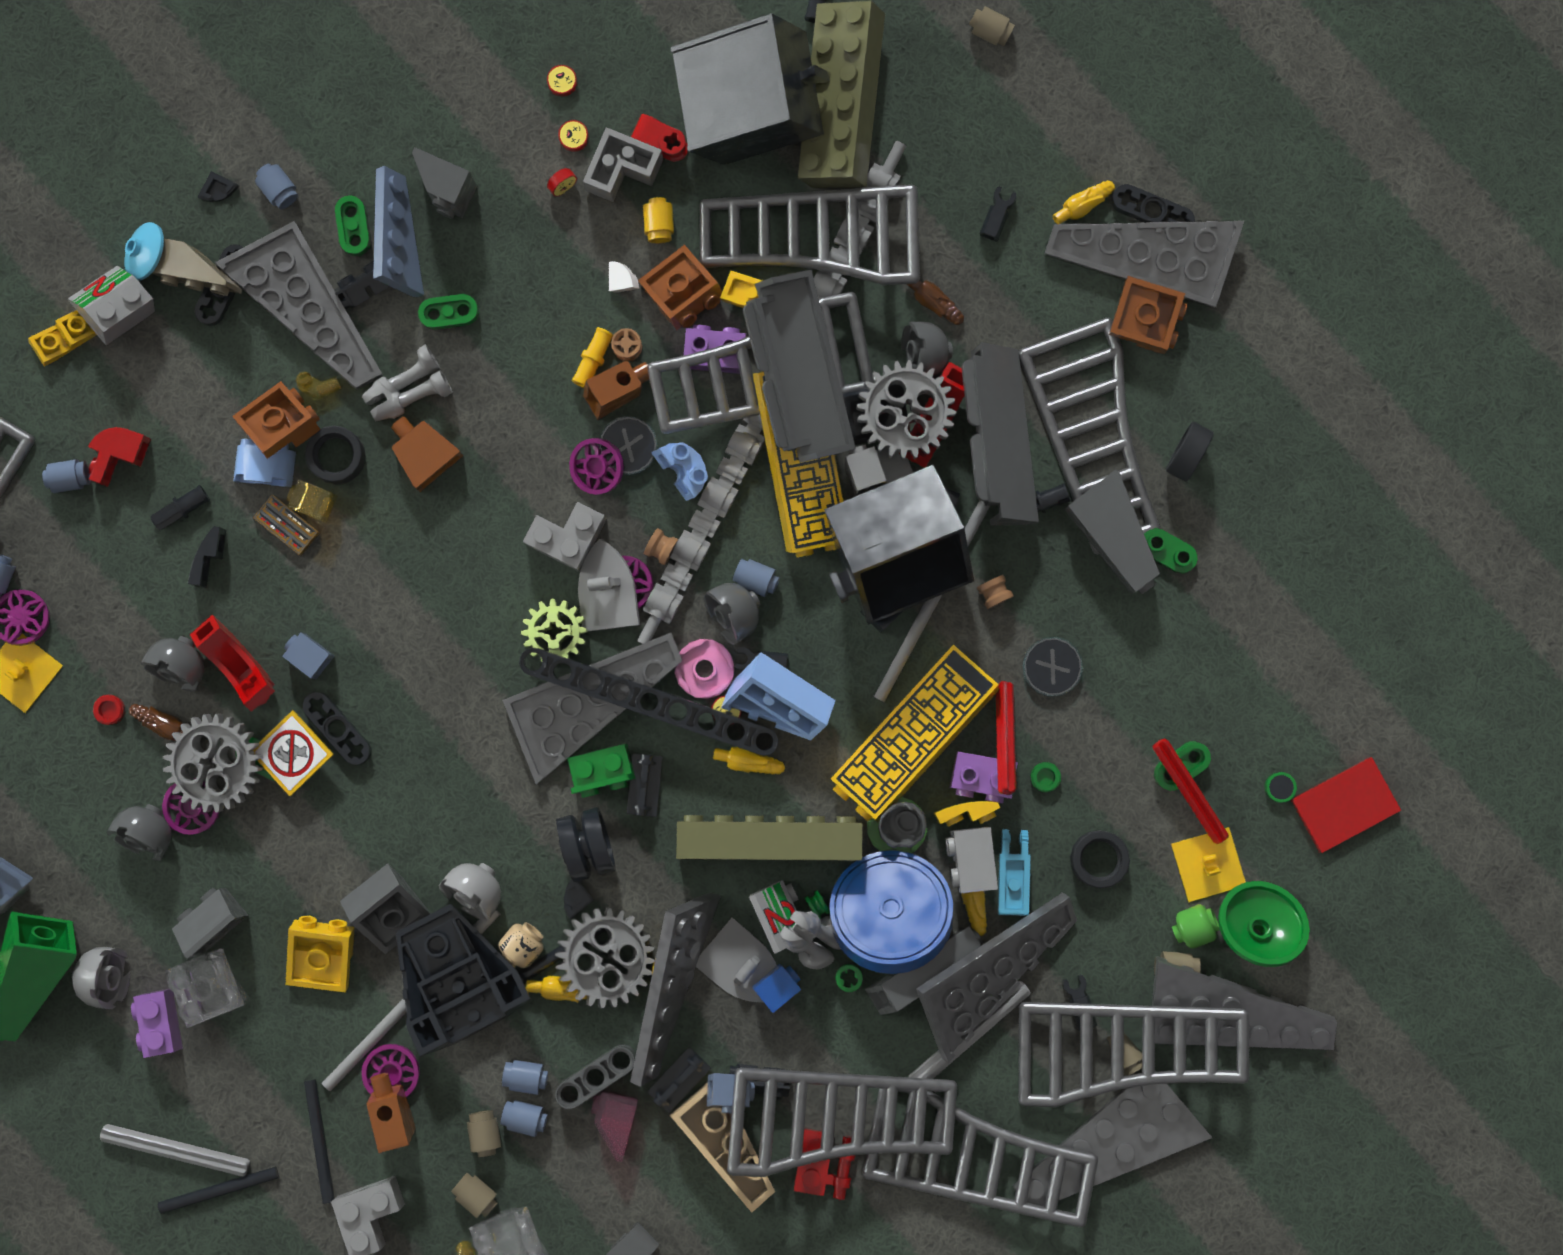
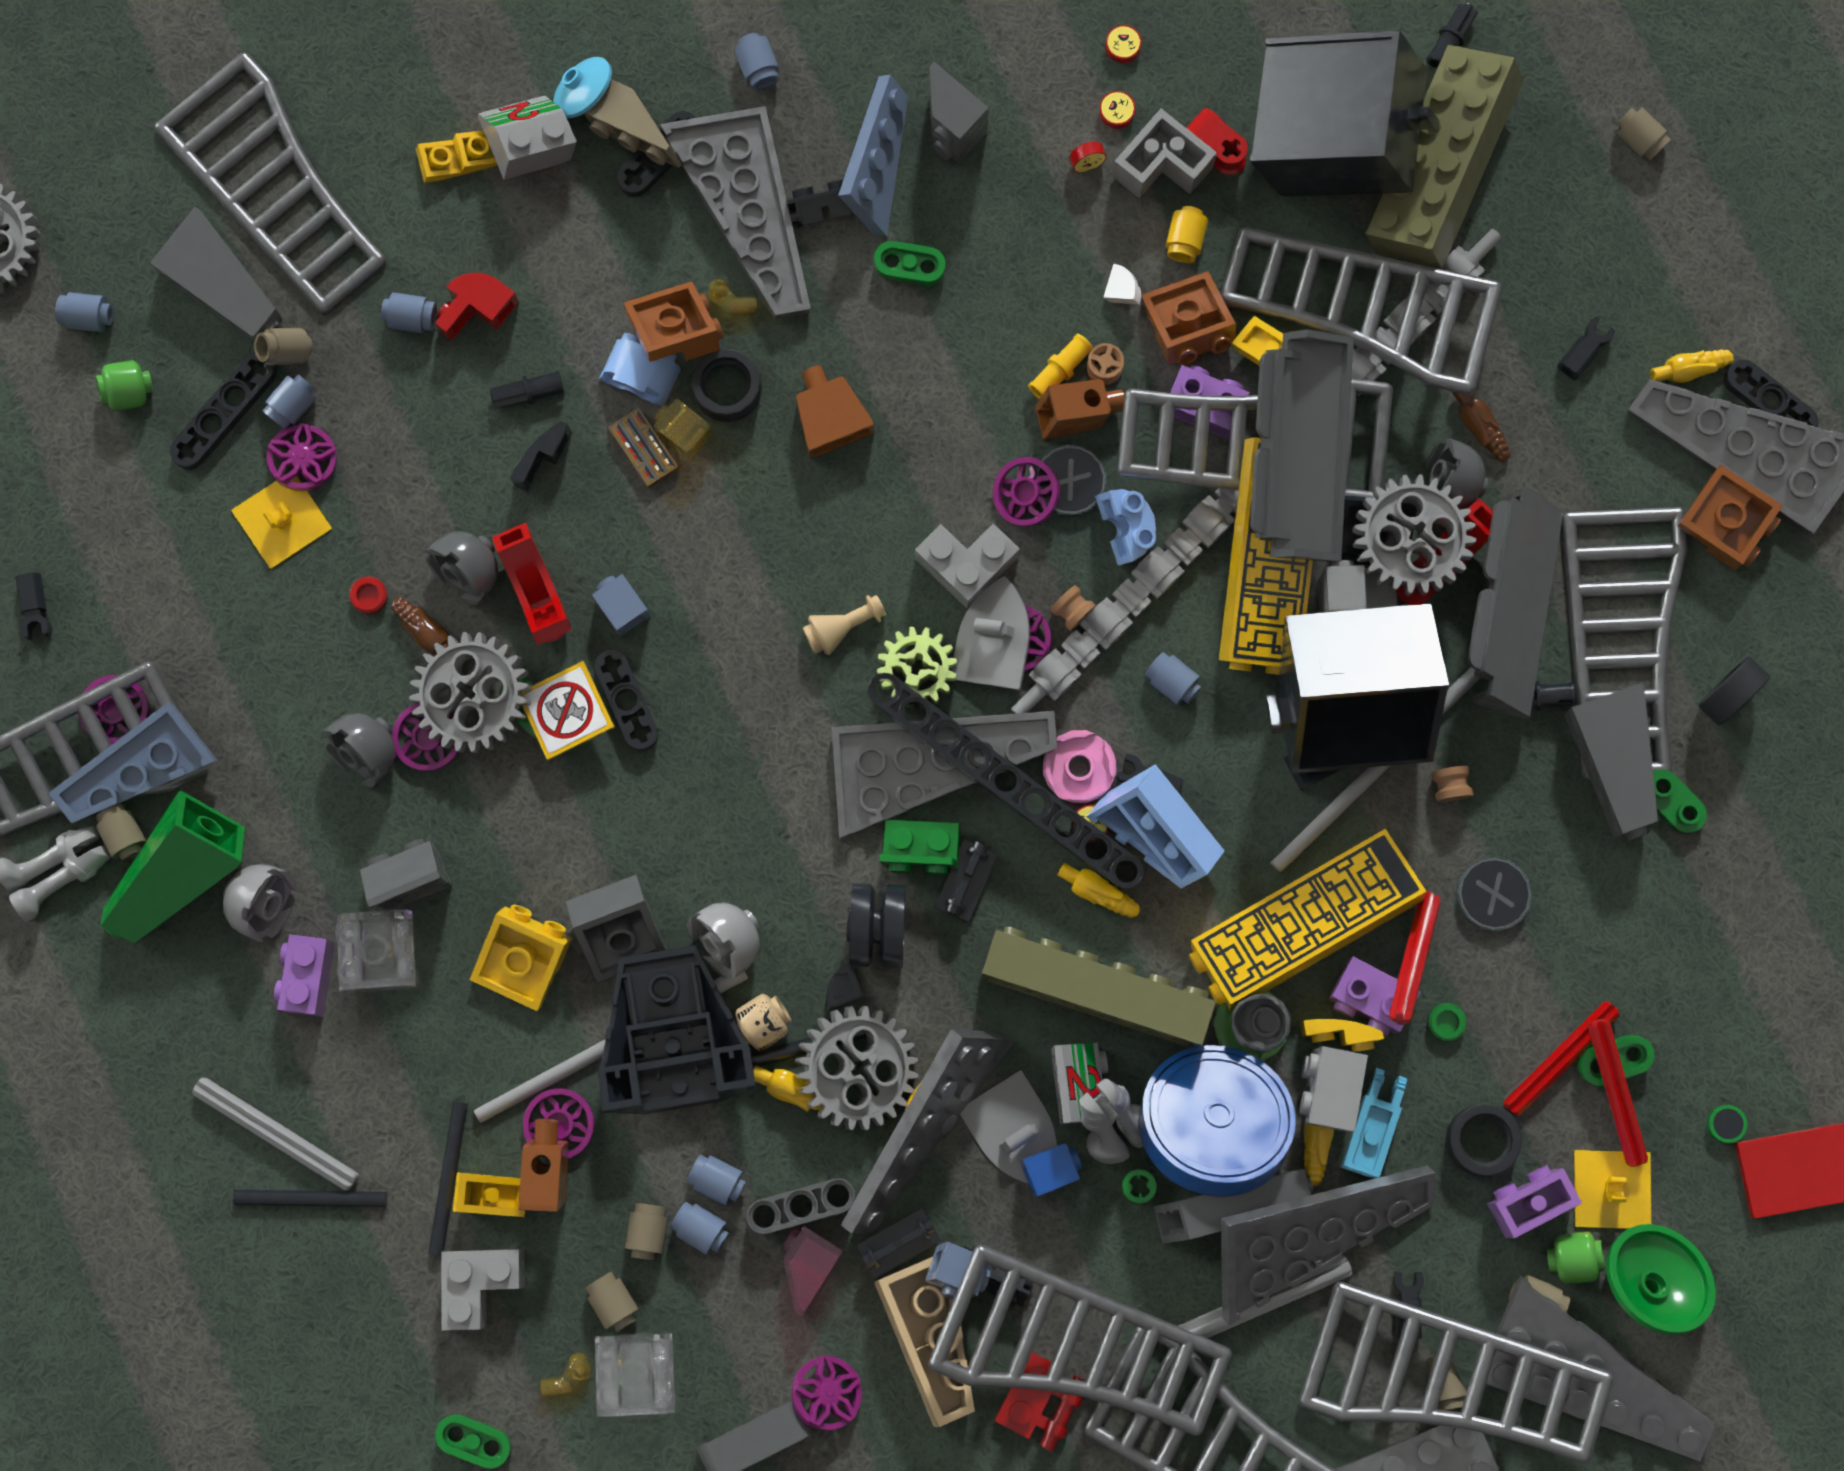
camera: 15 degrees right, 5 degrees down
black tile [198,171,239,202] -> none
green plate [335,195,371,256] -> none
light grey piece [362,344,453,422] -> none
dark grey cylinder [704,583,760,645] -> none
green bush [804,890,830,919] -> none
none -> yellow slope [453,1172,525,1217]
none -> magenta wheel [791,1356,862,1431]
none -> tan piece [802,595,886,656]
none -> medium lavender brick [1487,1165,1582,1238]
none -> red axle [1503,1001,1620,1116]

